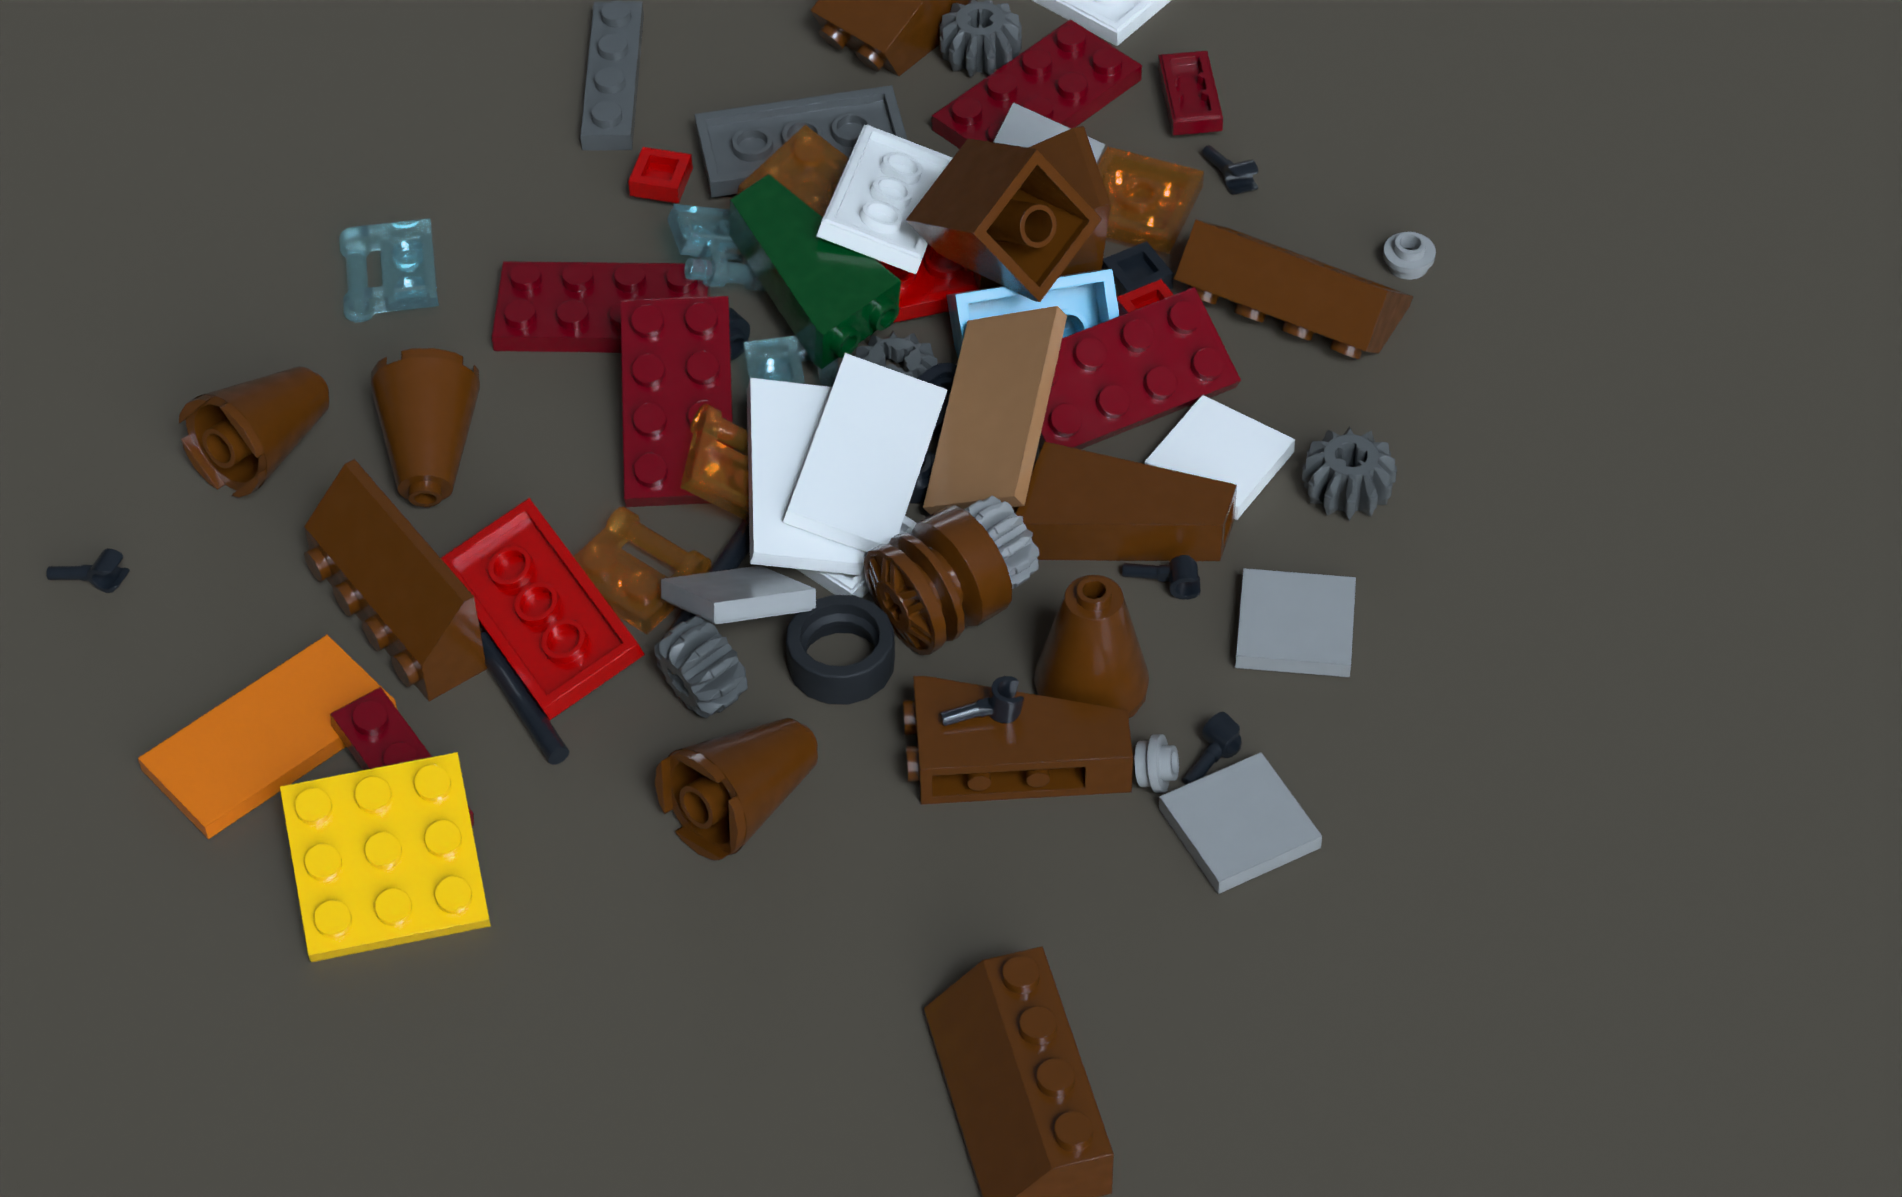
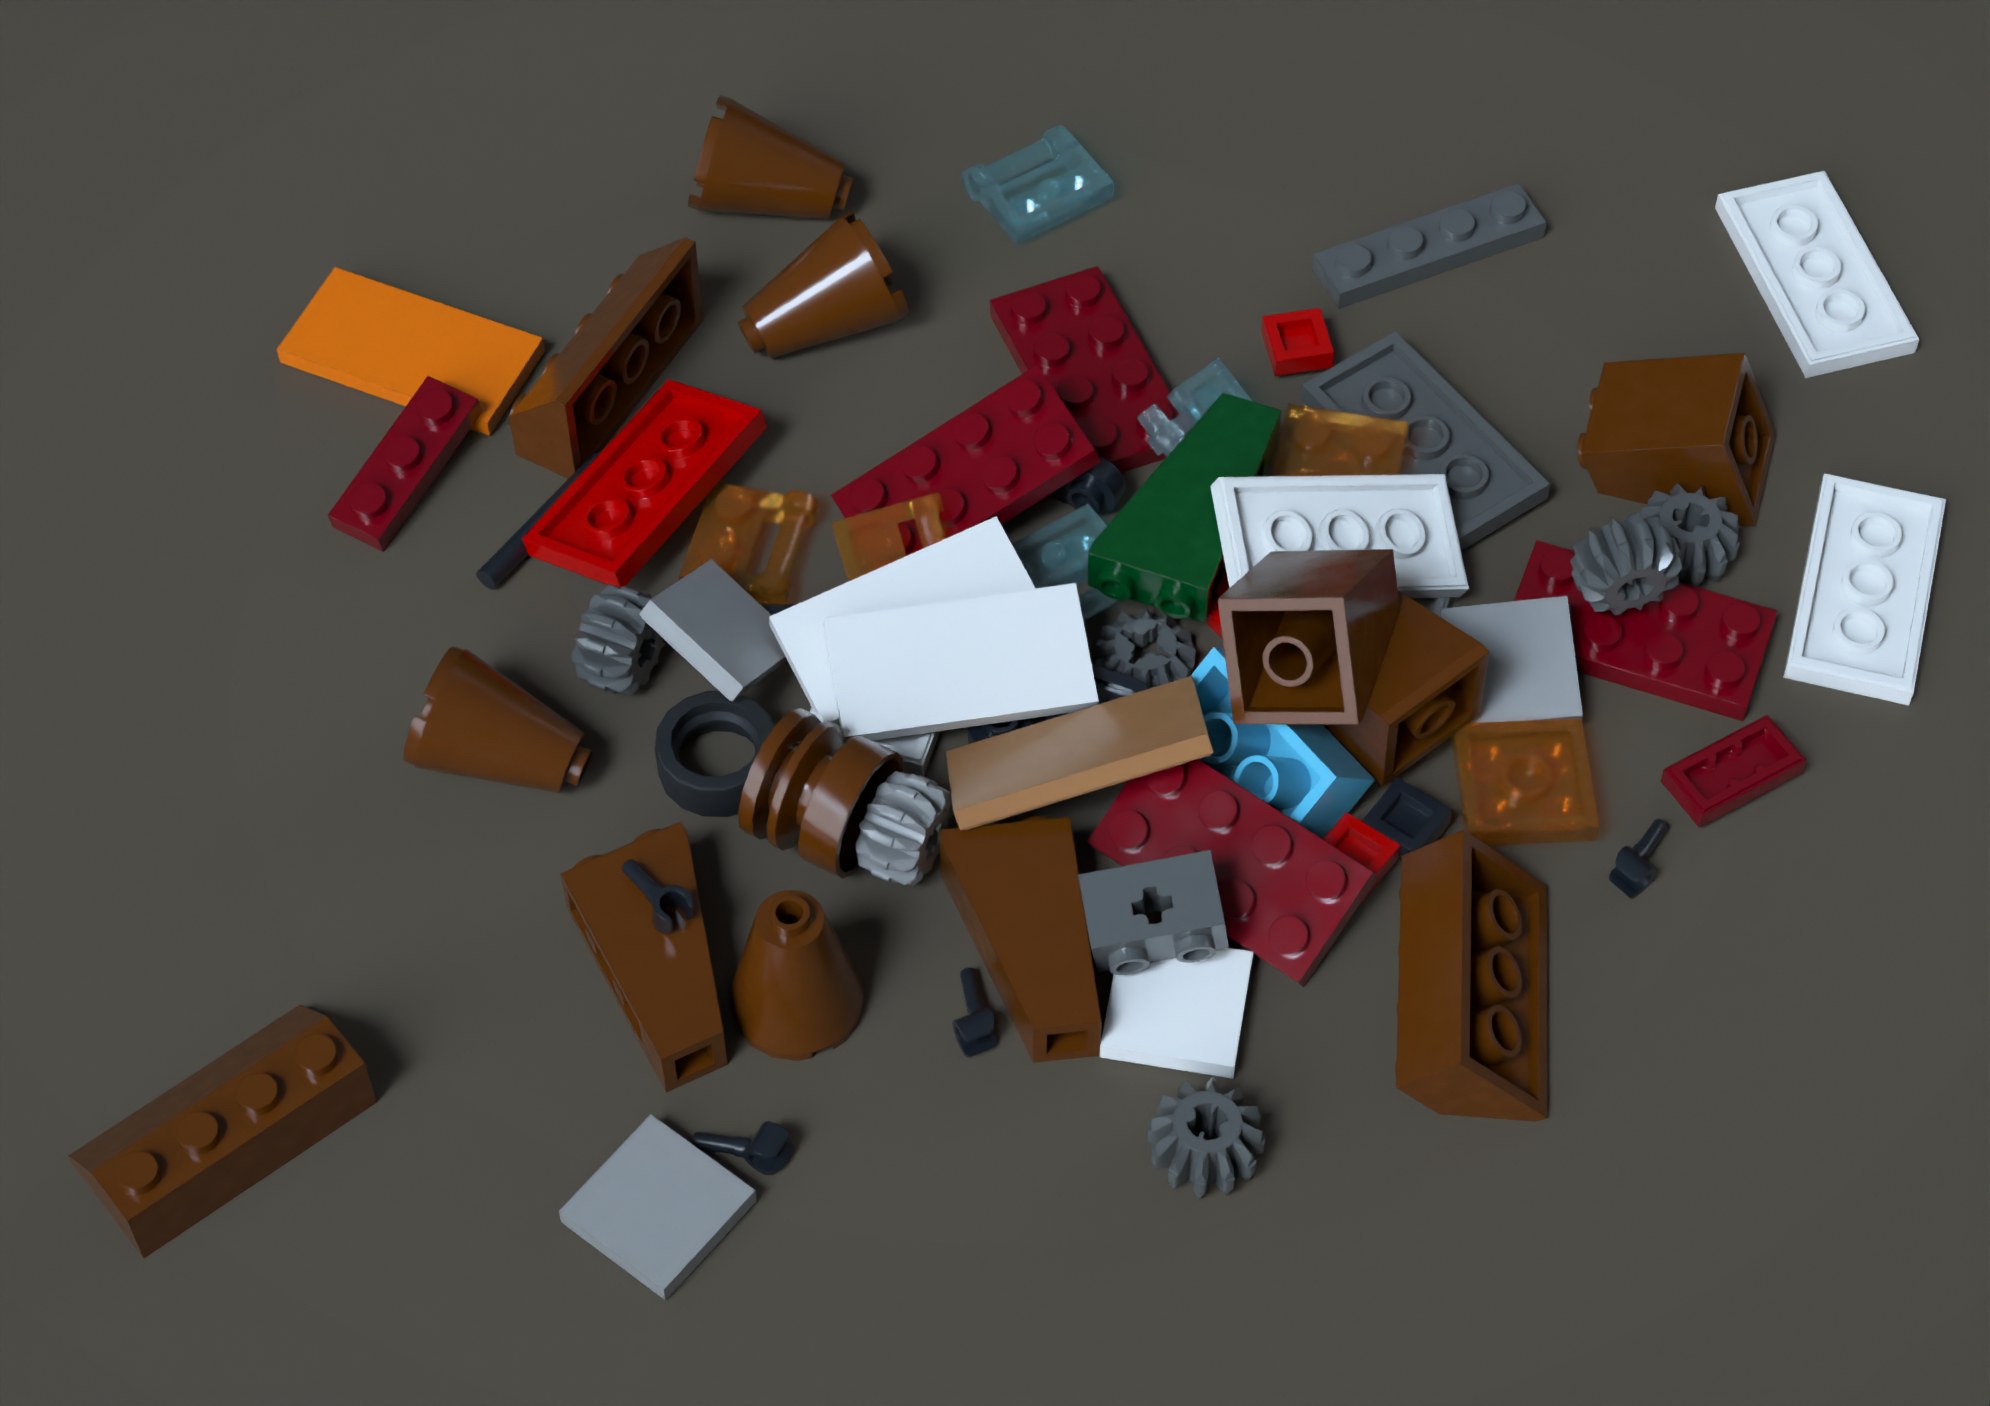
camera: 65 degrees right, 5 degrees up
black hand [46,548,130,593] -> none
yellow plate [280,752,491,962] -> none
light grey plate [1134,734,1179,793] -> none
light grey tile [1235,568,1356,677] -> none
light grey plate [1383,232,1436,280] -> none
none -> dark grey brick [1078,850,1229,975]
none -> dark grey gear [1570,513,1683,615]

